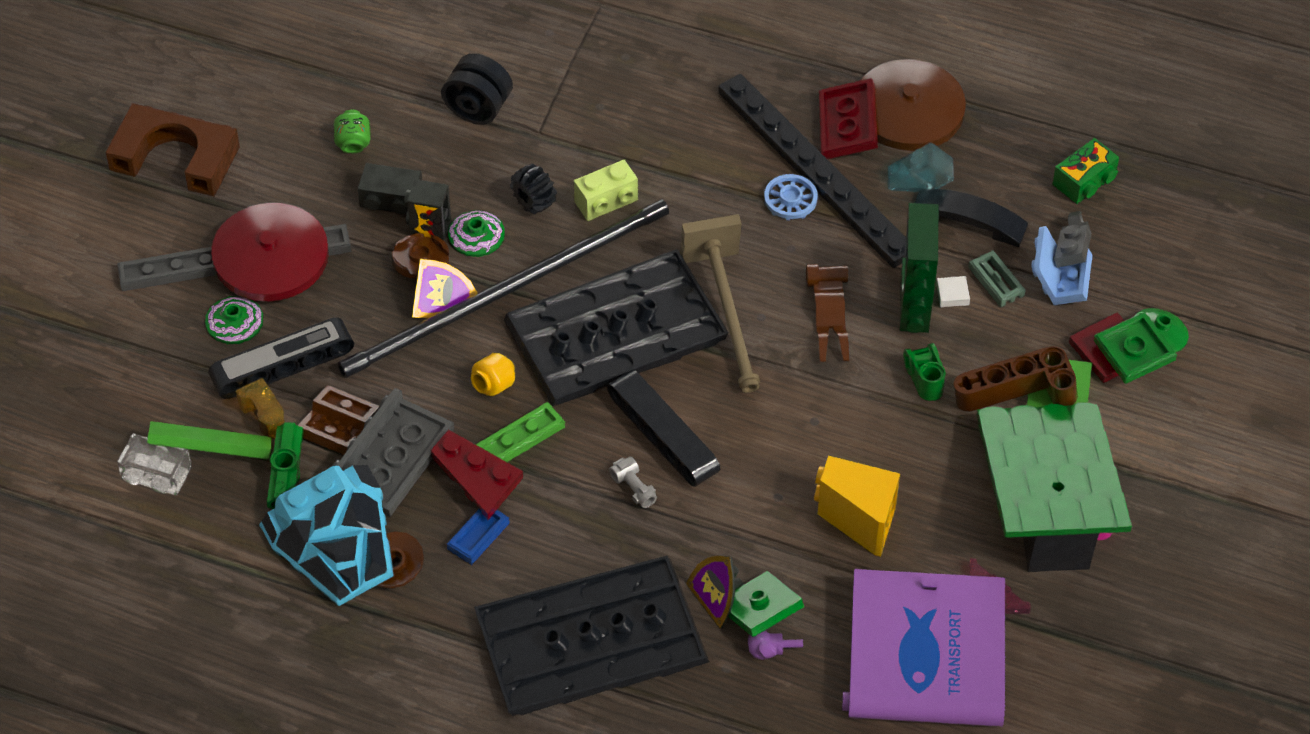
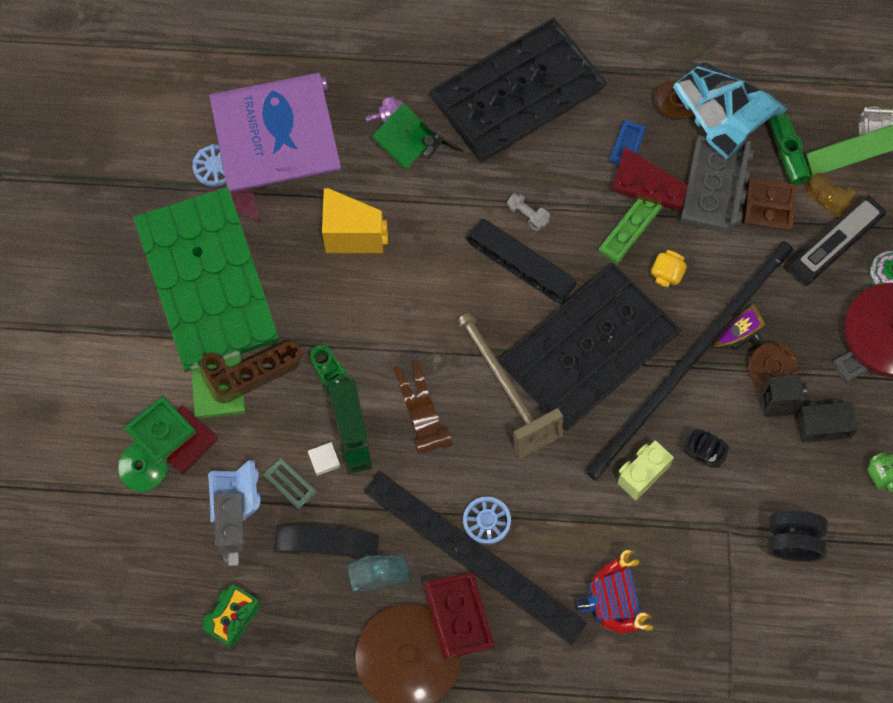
camera: 165 degrees right, 15 degrees up
dish [448,210,505,257] -> none
none -> light blue wheel [192,144,226,187]
none -> torso [576,550,653,634]

